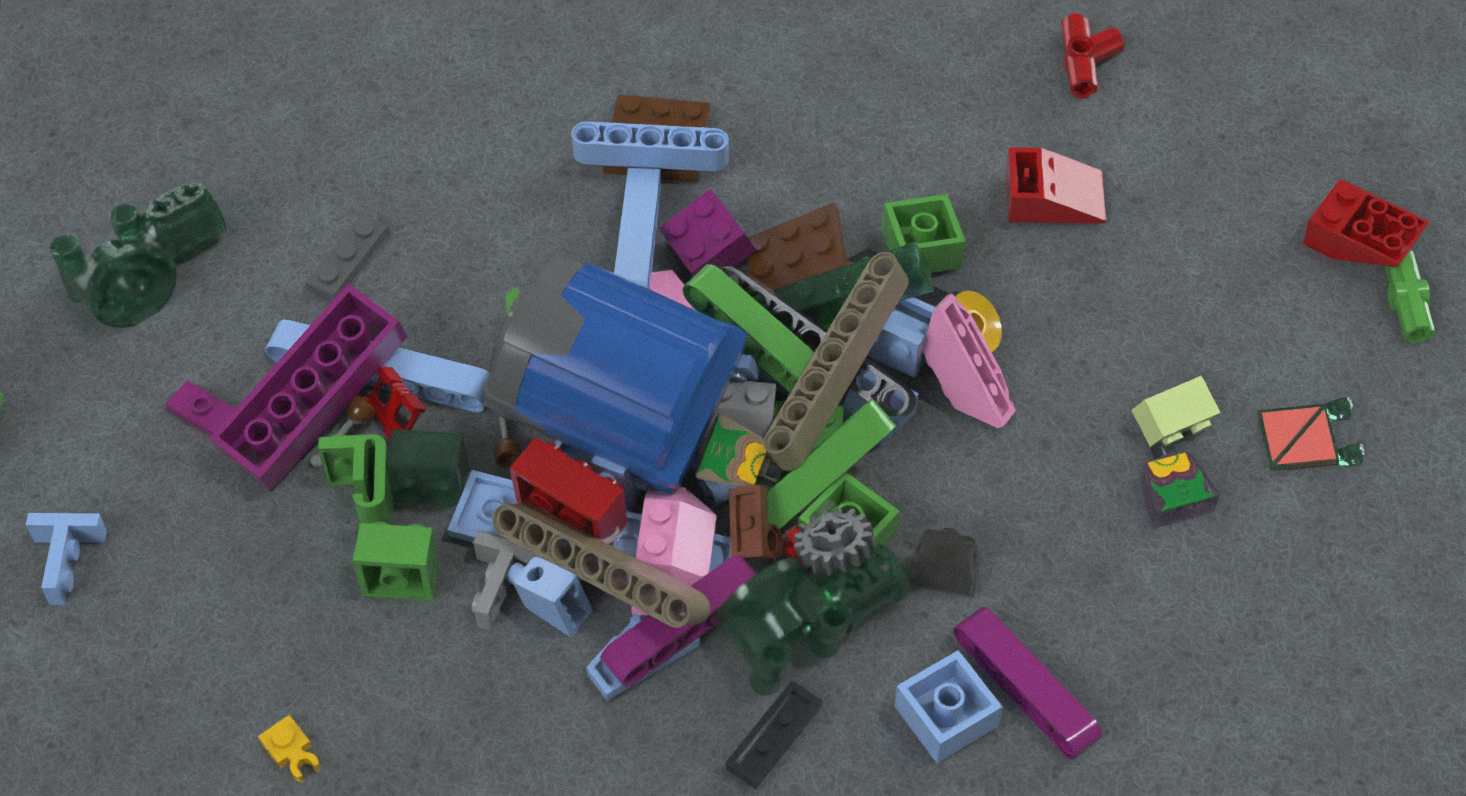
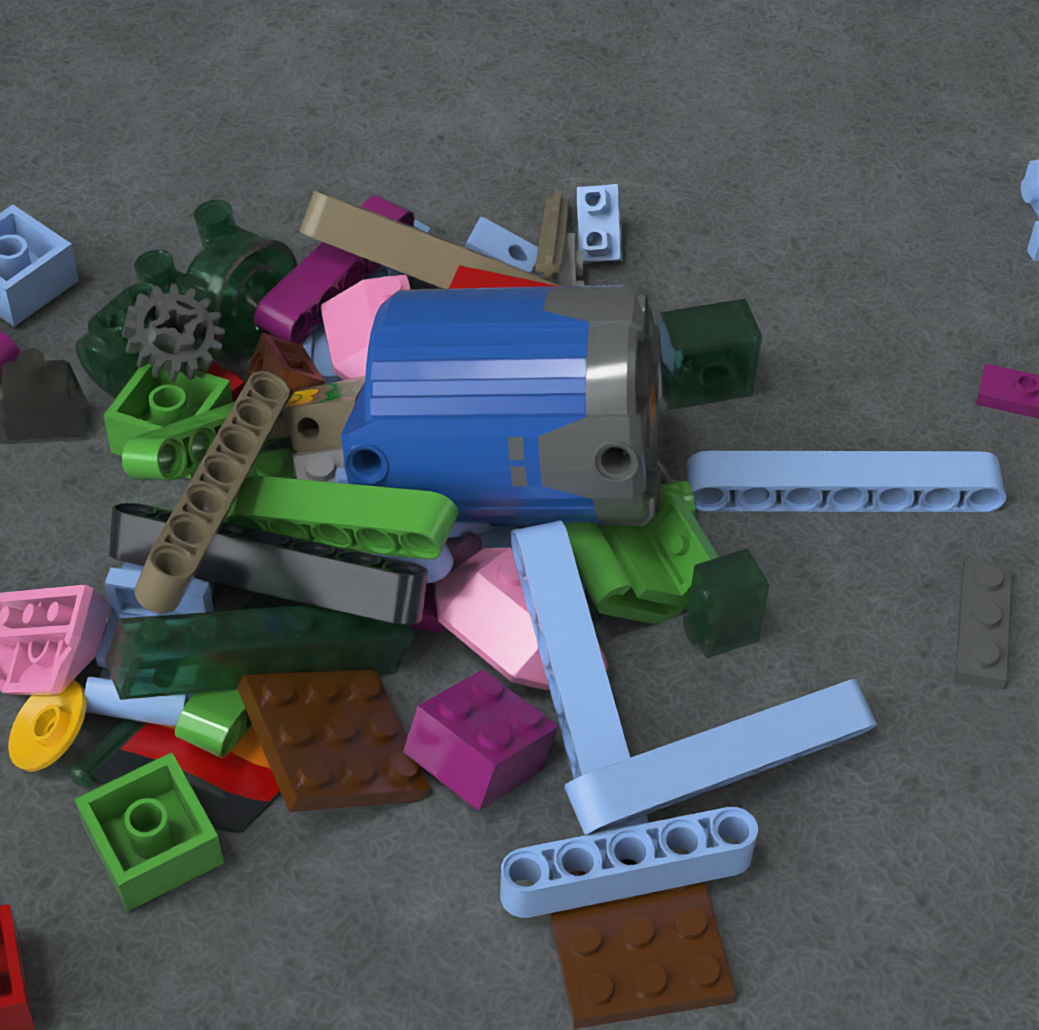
camera: 160 degrees right, 5 degrees down
magenta brick [209,284,407,492] -> none
yellow plate [258,715,321,783] -> none
reddish brown hinge [310,394,377,468] -> none
bright green piece [318,434,395,525] -> none
bright green brick [353,522,440,601] -> none
red piece [363,366,427,445] -> none
black plate [725,680,822,789] -> none
none -> dark tan axle [535,190,569,280]
none -> light blue beam [564,679,877,835]
none -> light blue hips [577,184,623,264]
none -> clear green brick [683,548,769,659]

